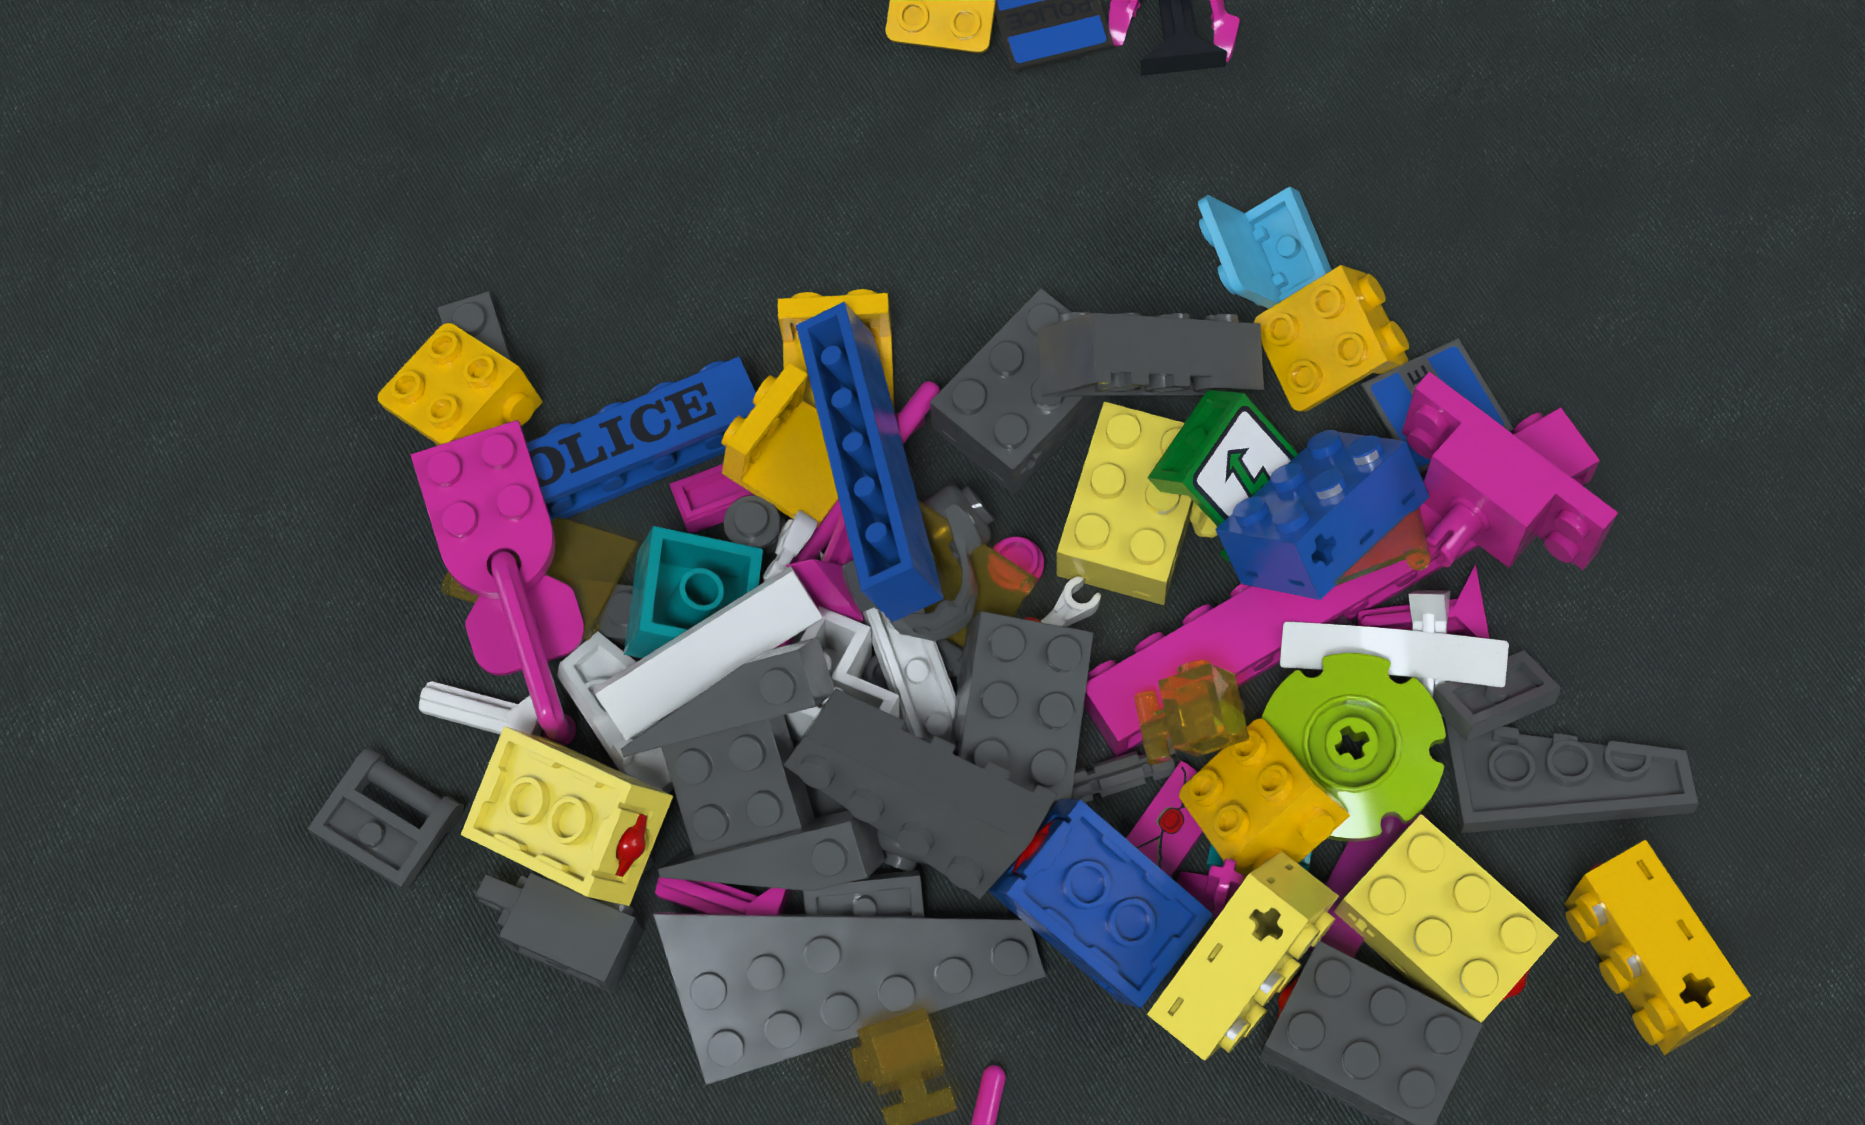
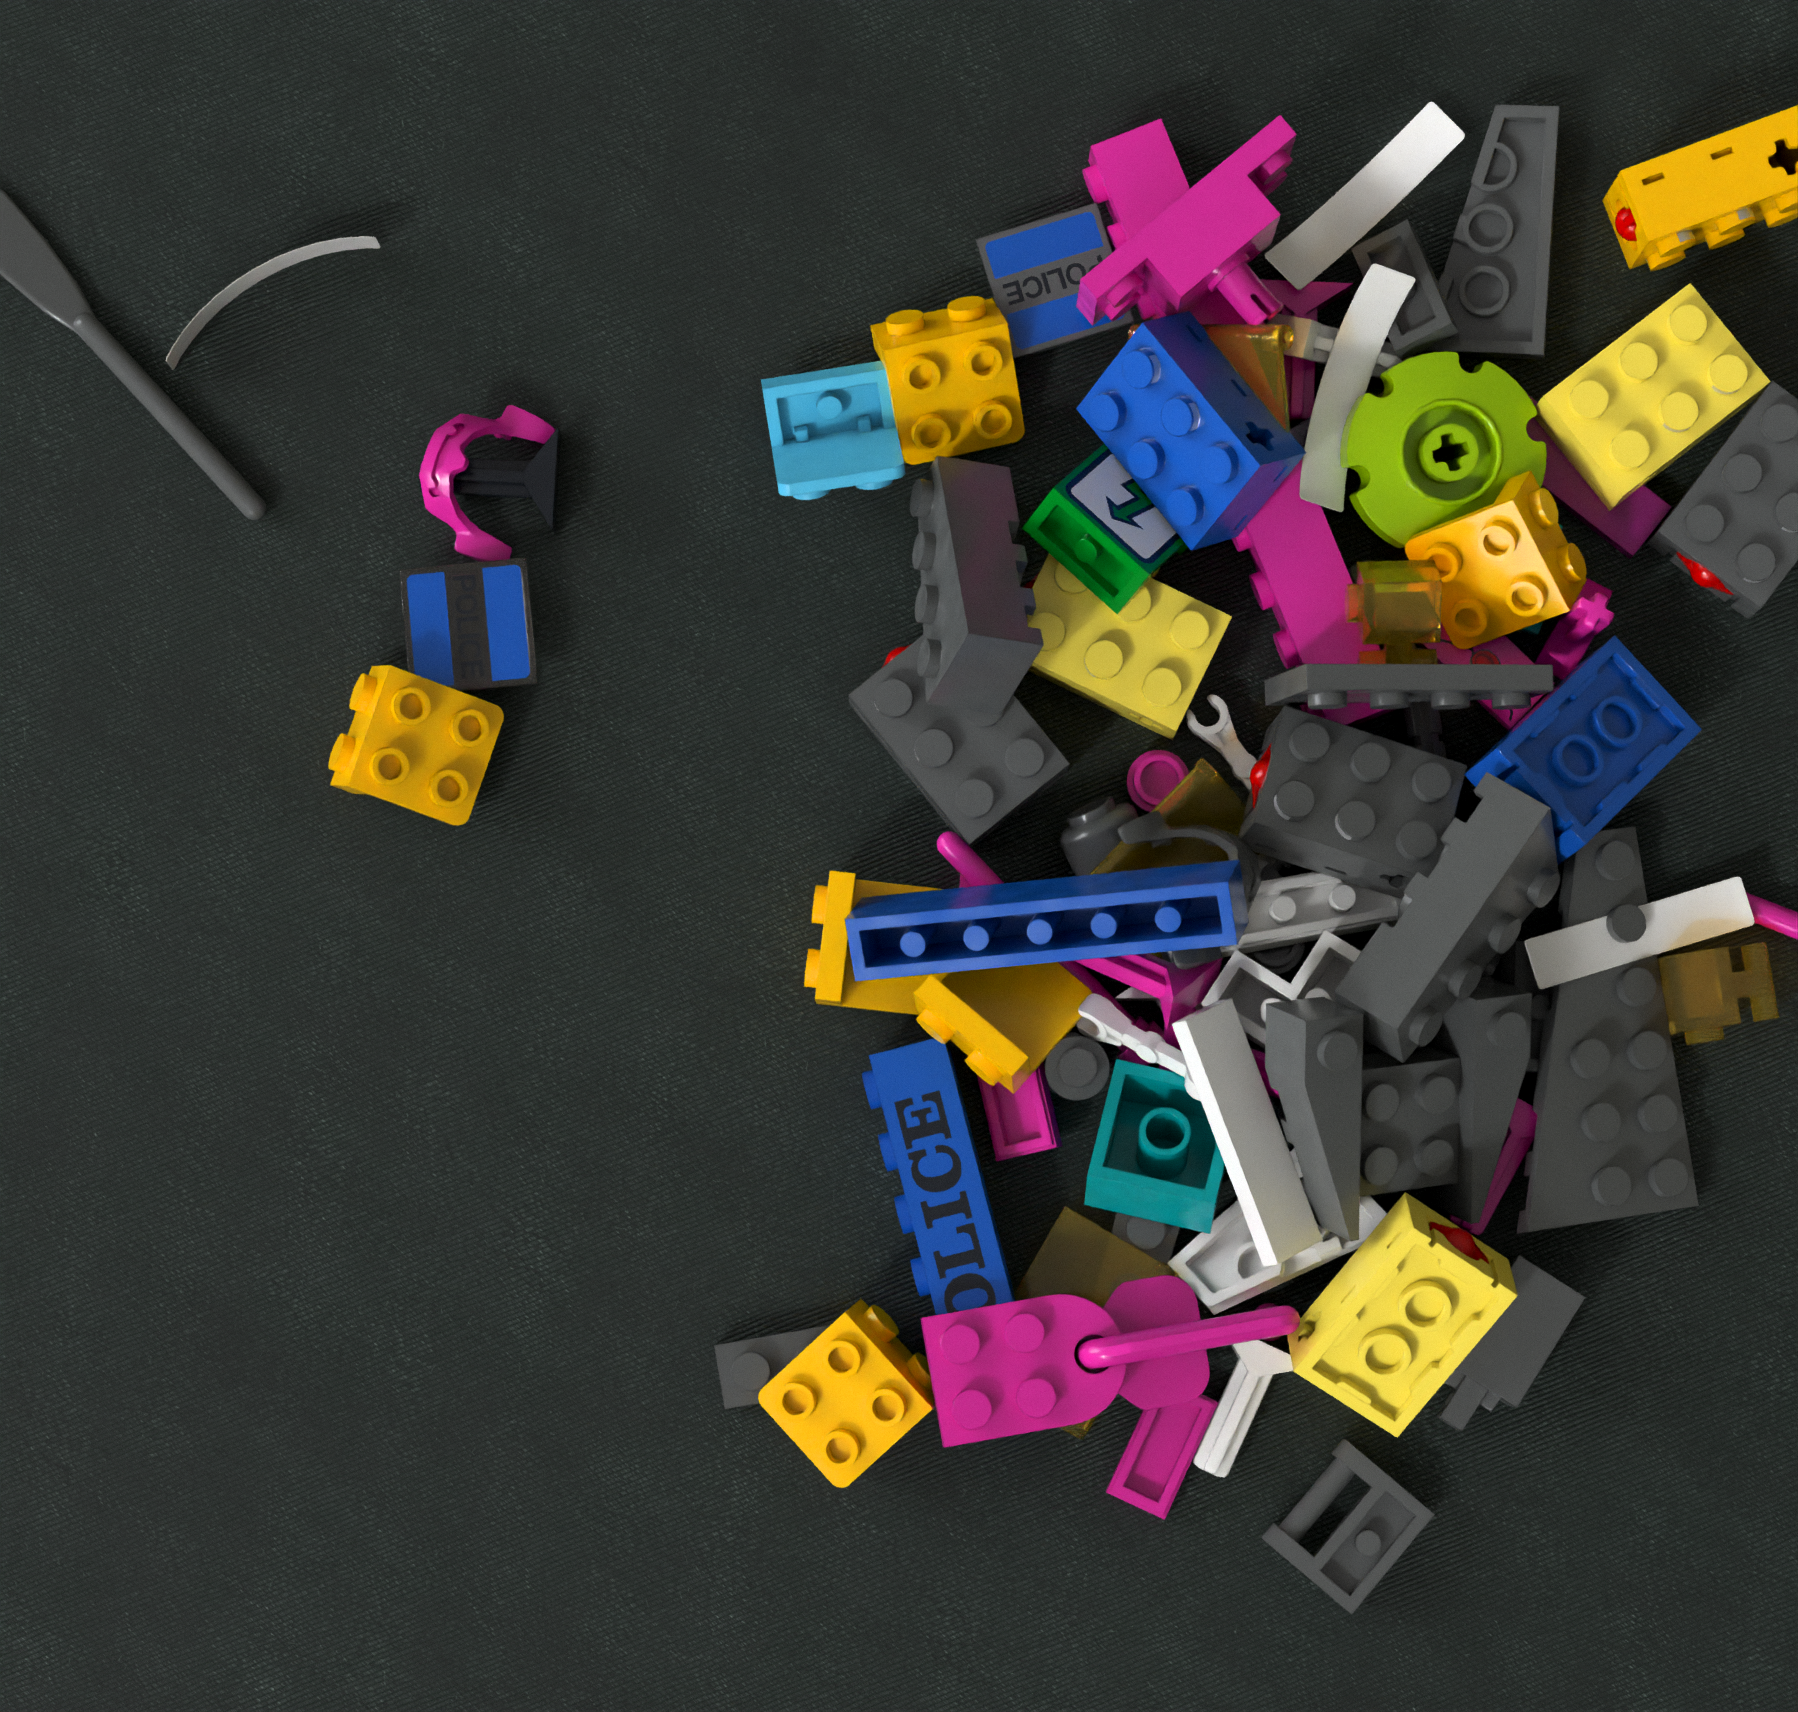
camera: 85 degrees left, 15 degrees up
light yellow piece [1147,851,1339,1061] -> none
none -> dark pink tile [1105,1394,1219,1520]
none -> dark grey wing [1264,664,1554,710]
none -> white sticker [1265,102,1465,290]
none -> white sticker [1525,877,1755,989]

